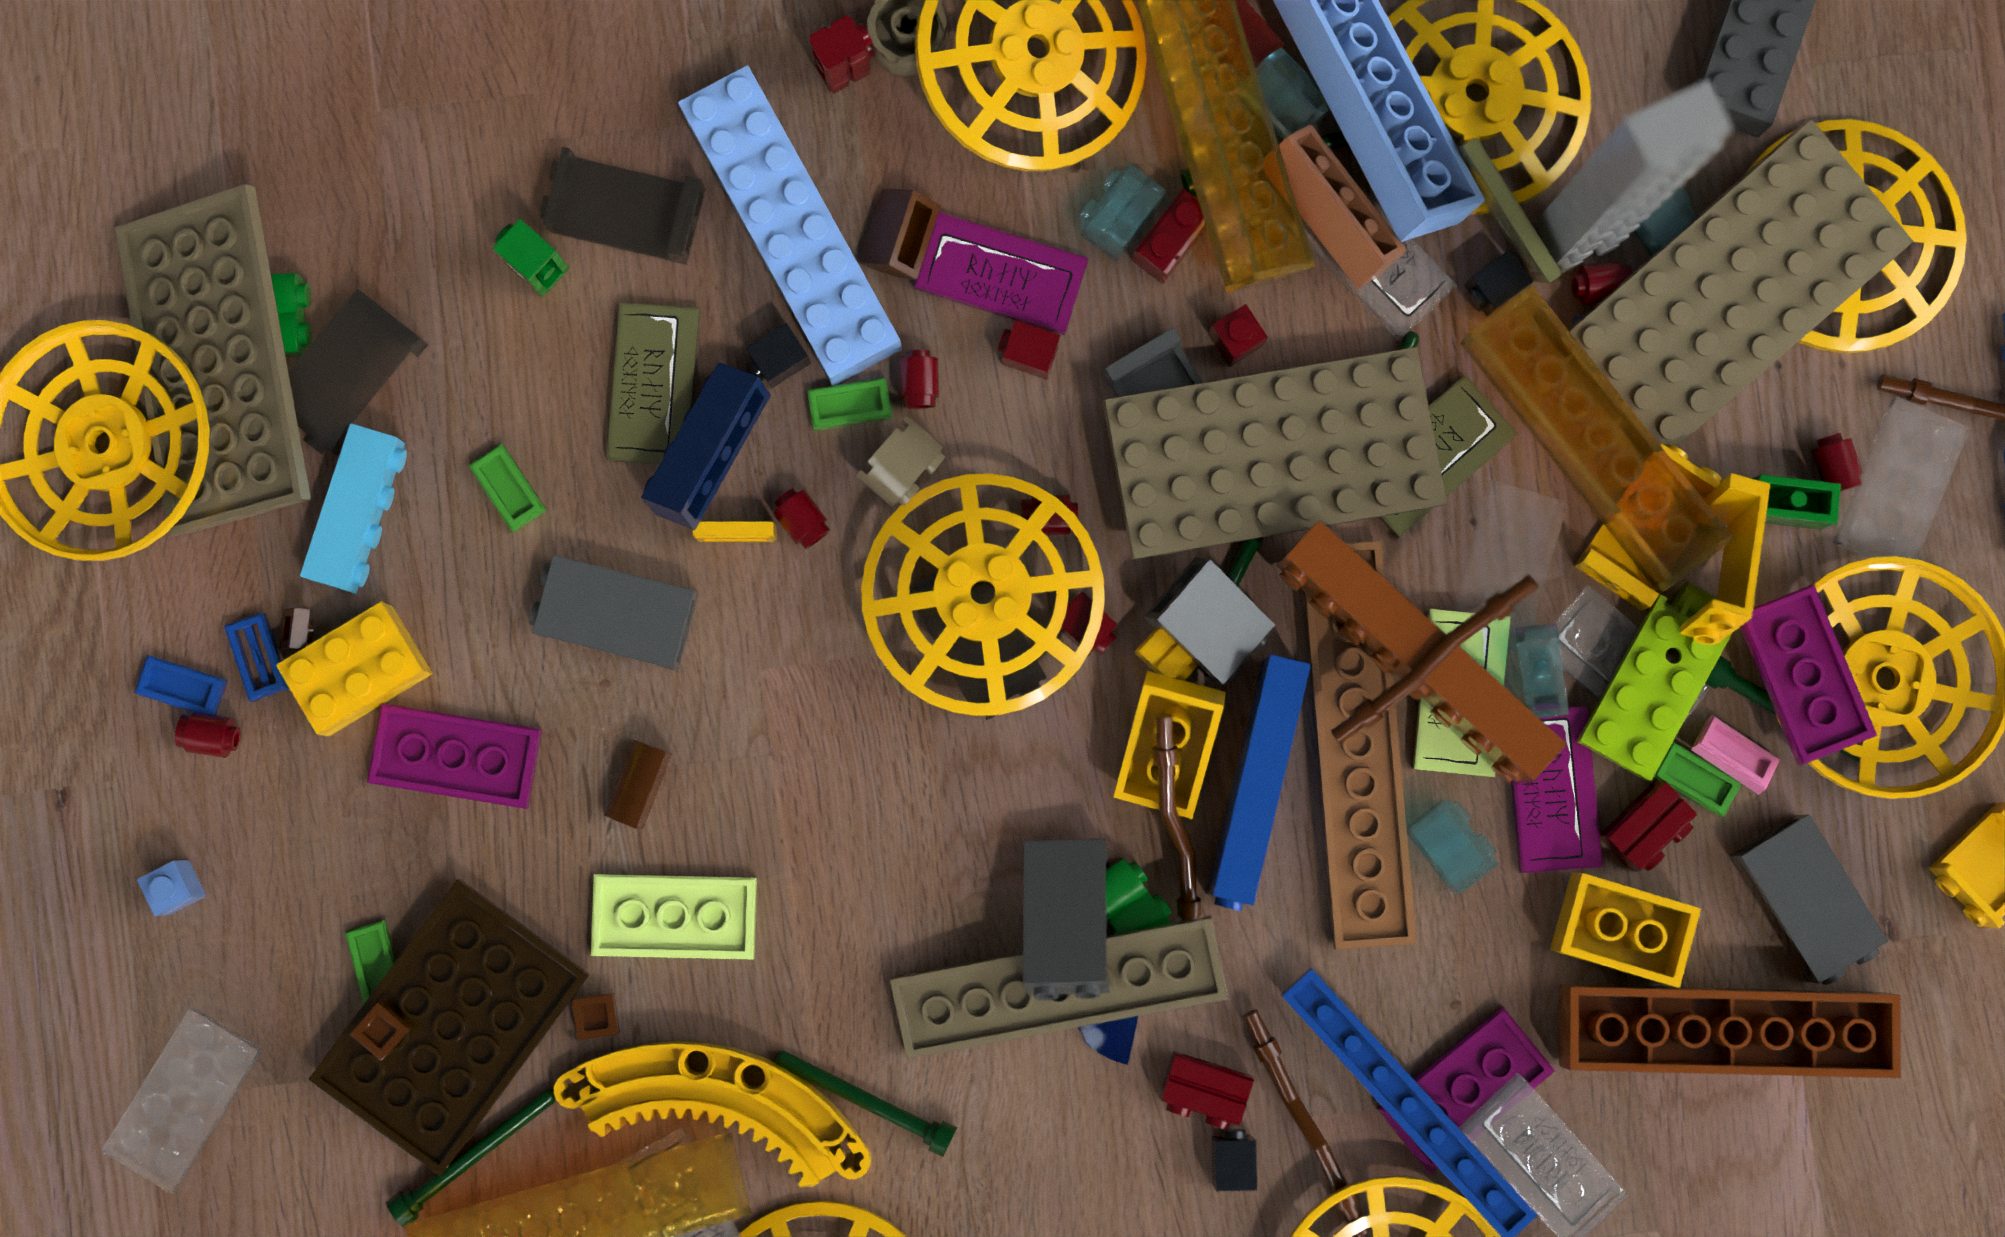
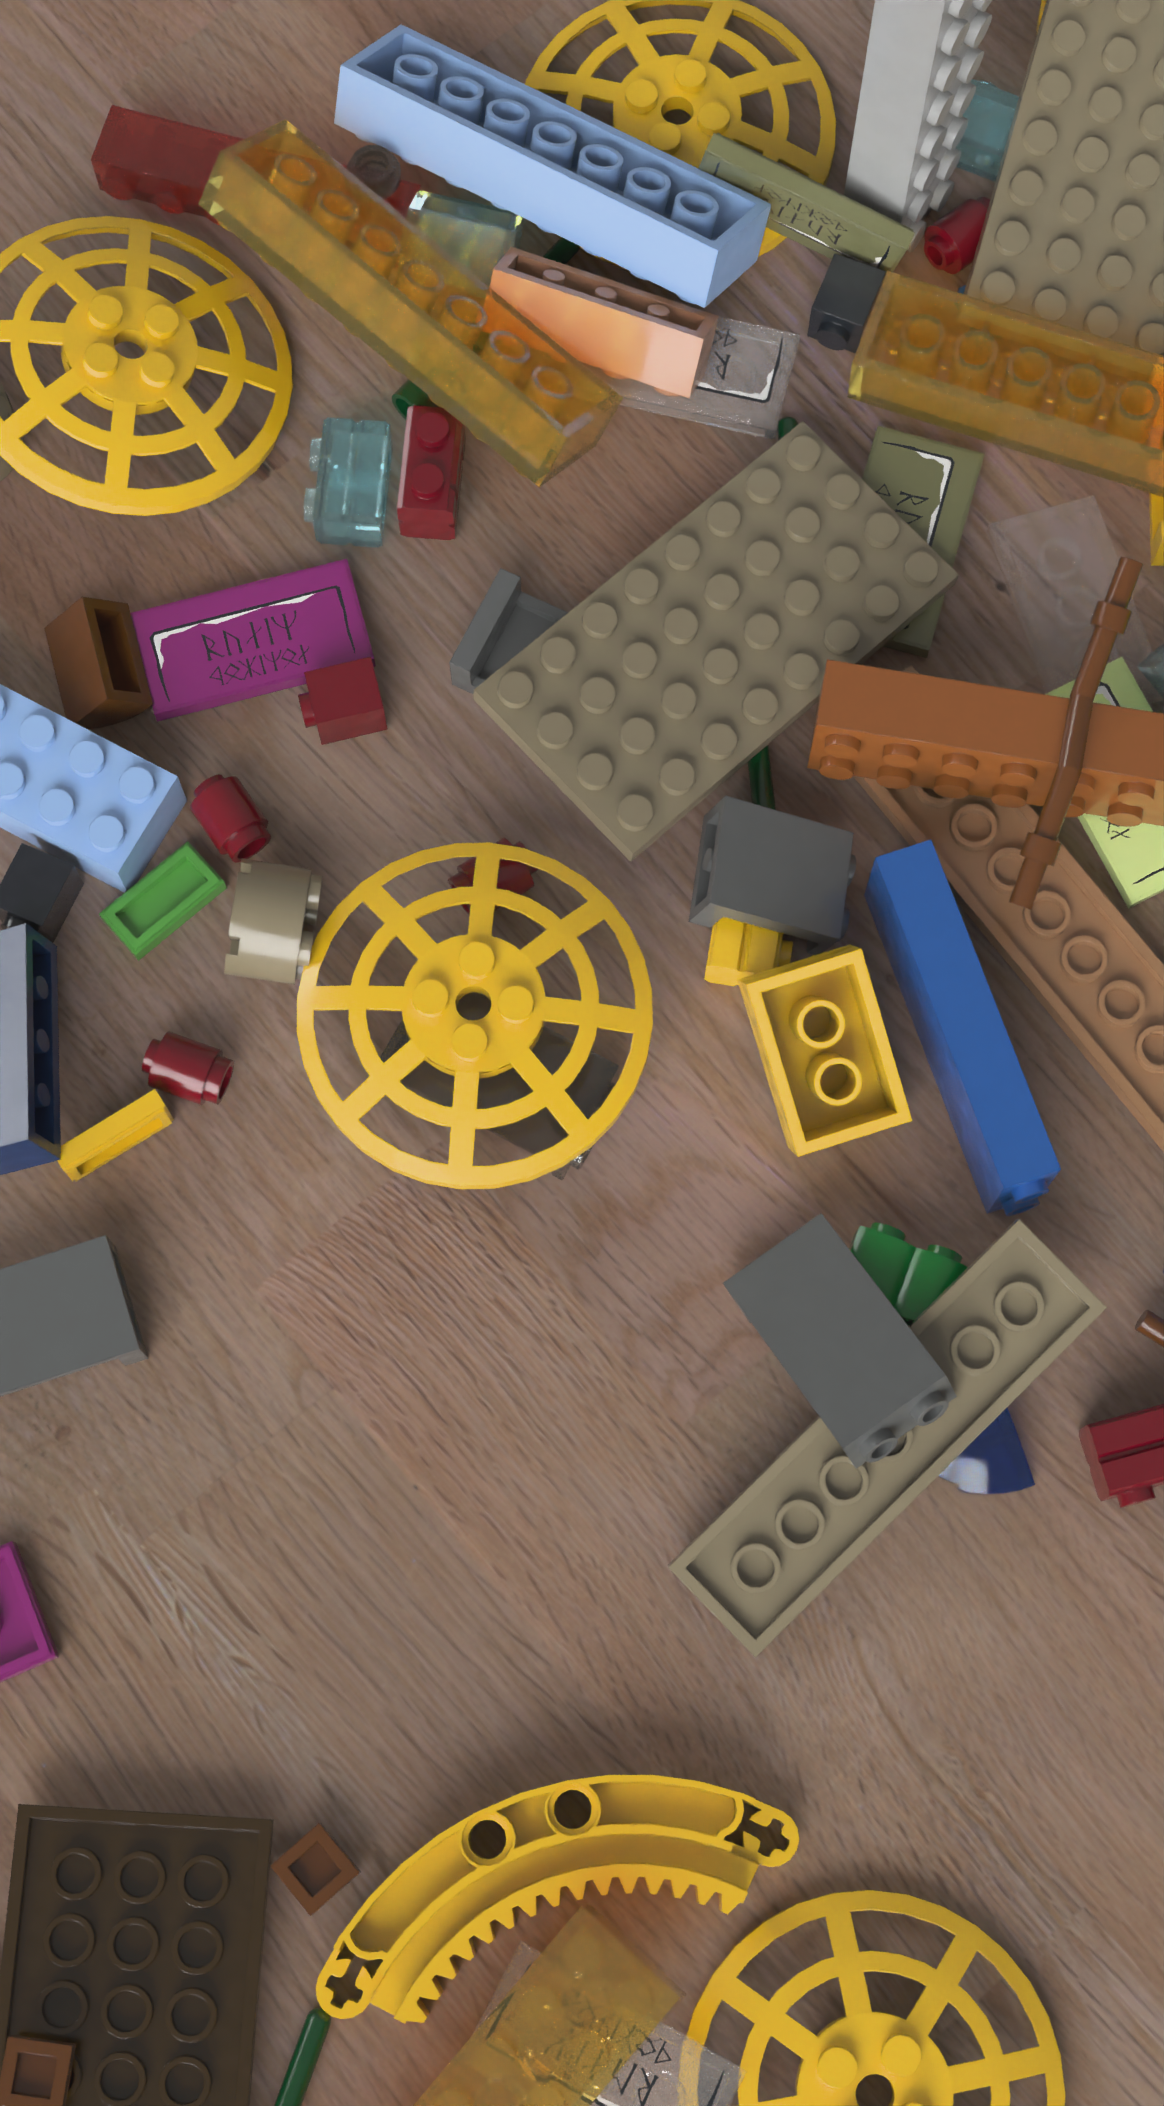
camera: 30 degrees left, 10 degrees down
yellowish green tile [591,874,757,959] -> none
reddish brown brick [604,739,672,829] -> none
dark green piece [774,1051,957,1157] -> none
dark red brick [1060,591,1117,656] -> none
reddish brown bar [1153,714,1201,921] -> none
dark red brick [1208,304,1268,367] -> none
none -> clear smoke plate [346,145,401,201]

